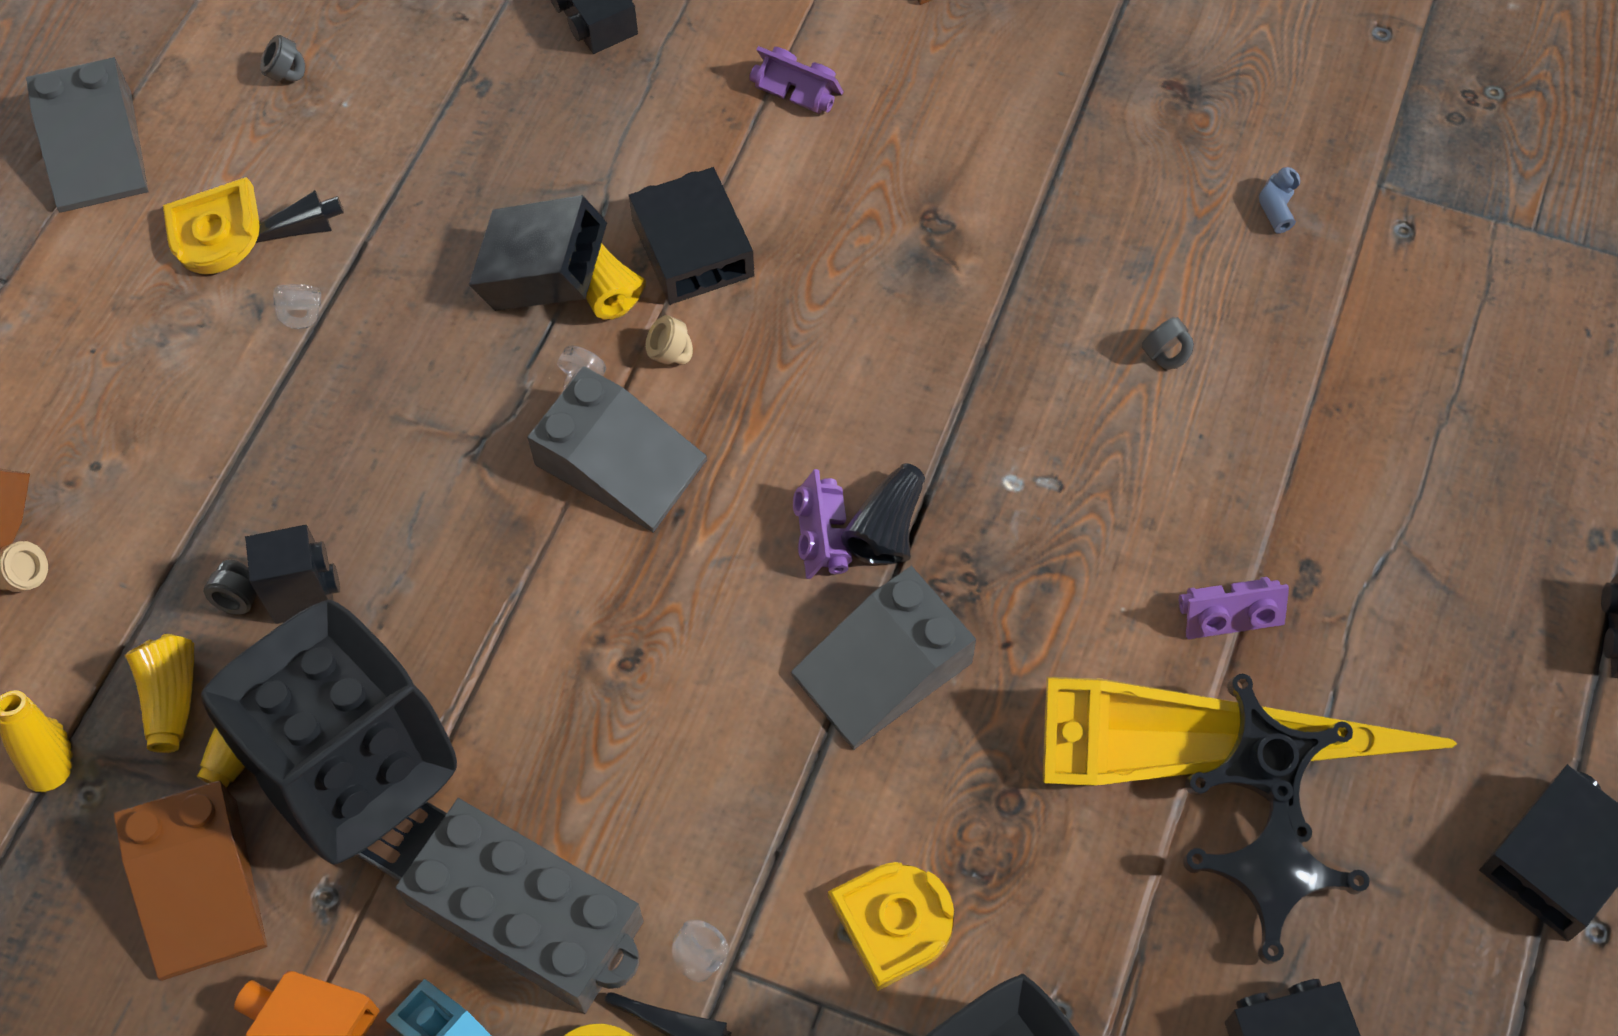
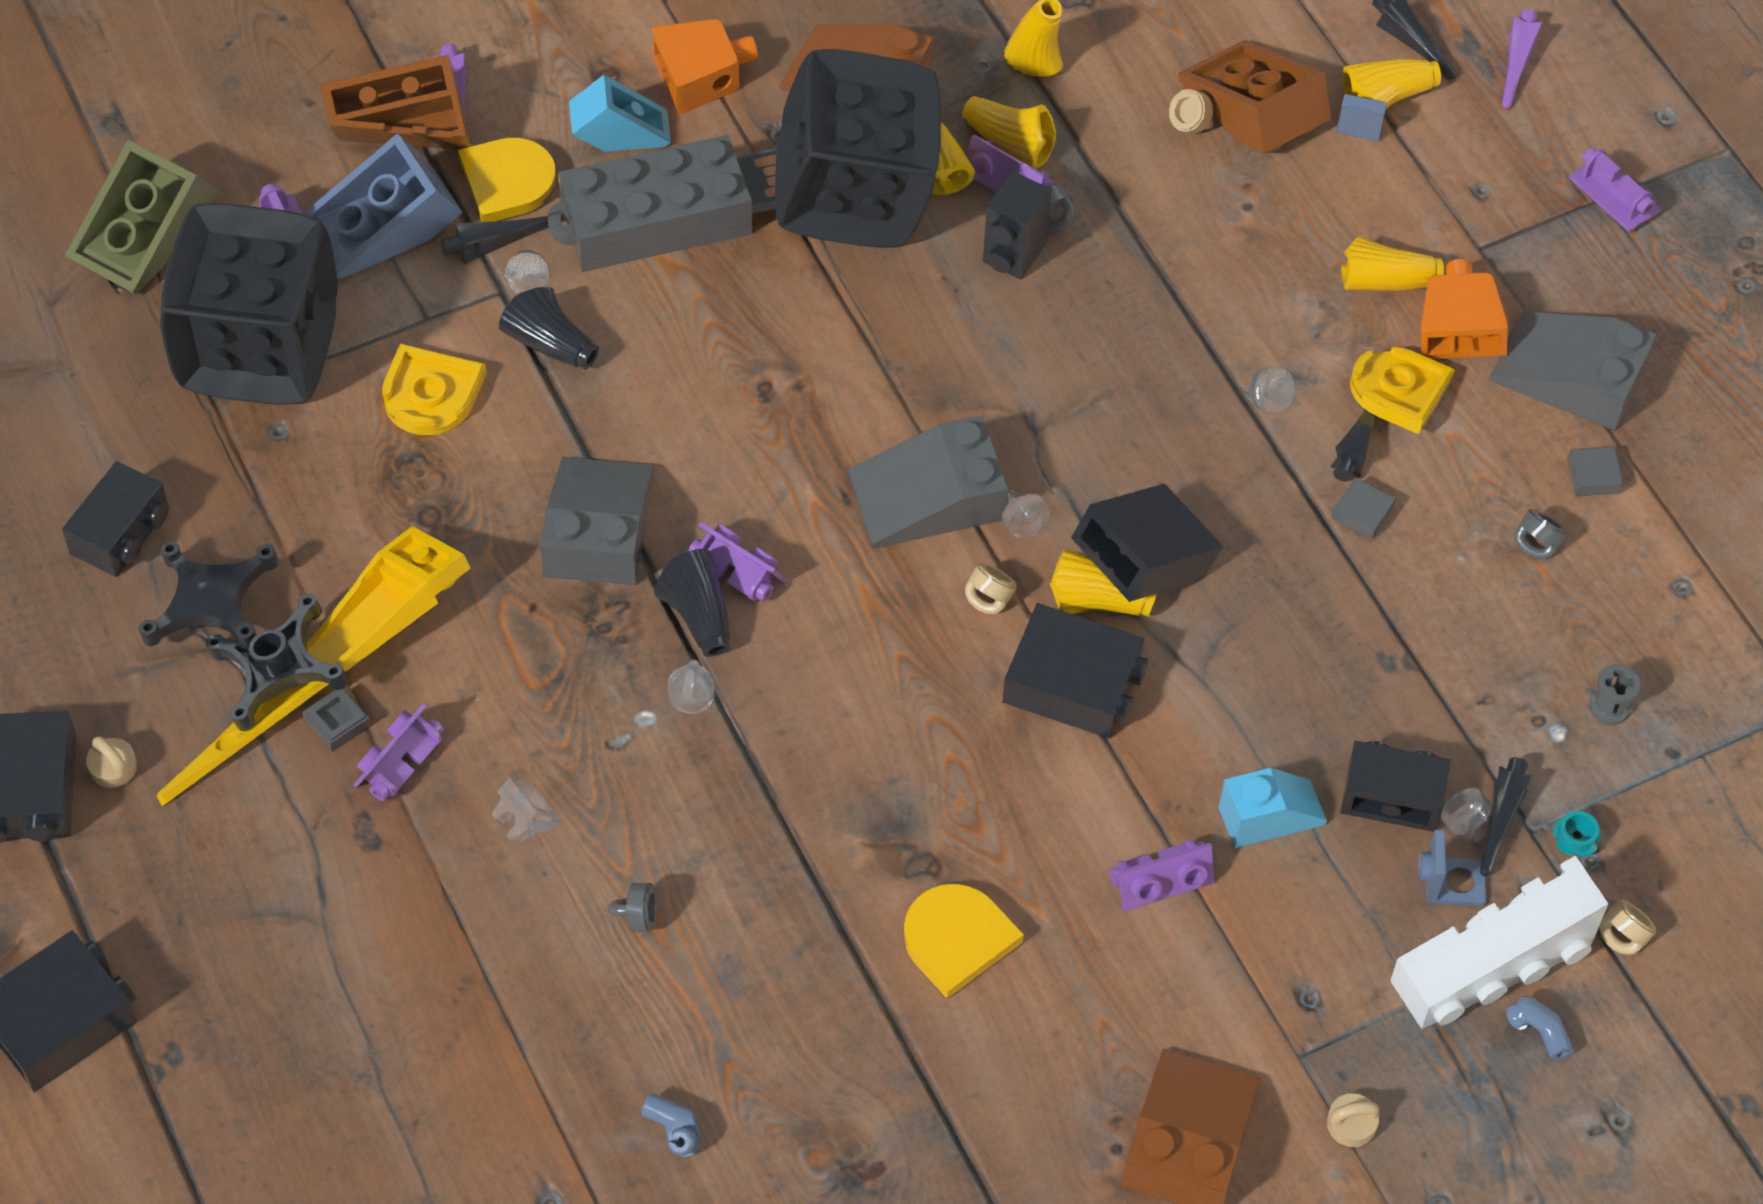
camera: 130 degrees right, 5 degrees down
none -> tan tile [86,736,137,788]
none -> dark grey tile [302,688,371,752]
none -> clear tile [492,778,560,842]
none -> black piece [499,287,599,370]
none -> clear tile [667,660,715,714]
none -> yellow tile [904,884,1024,999]
none -> medium lavender hinge [966,134,1053,193]
none -> medium azure slope [1218,768,1327,849]
none -> dark grey tile [1331,477,1396,539]
none -> yellow piece [1341,236,1444,291]
none -> orange torso [1421,259,1508,360]
none -> dark grey tile [1567,447,1624,496]

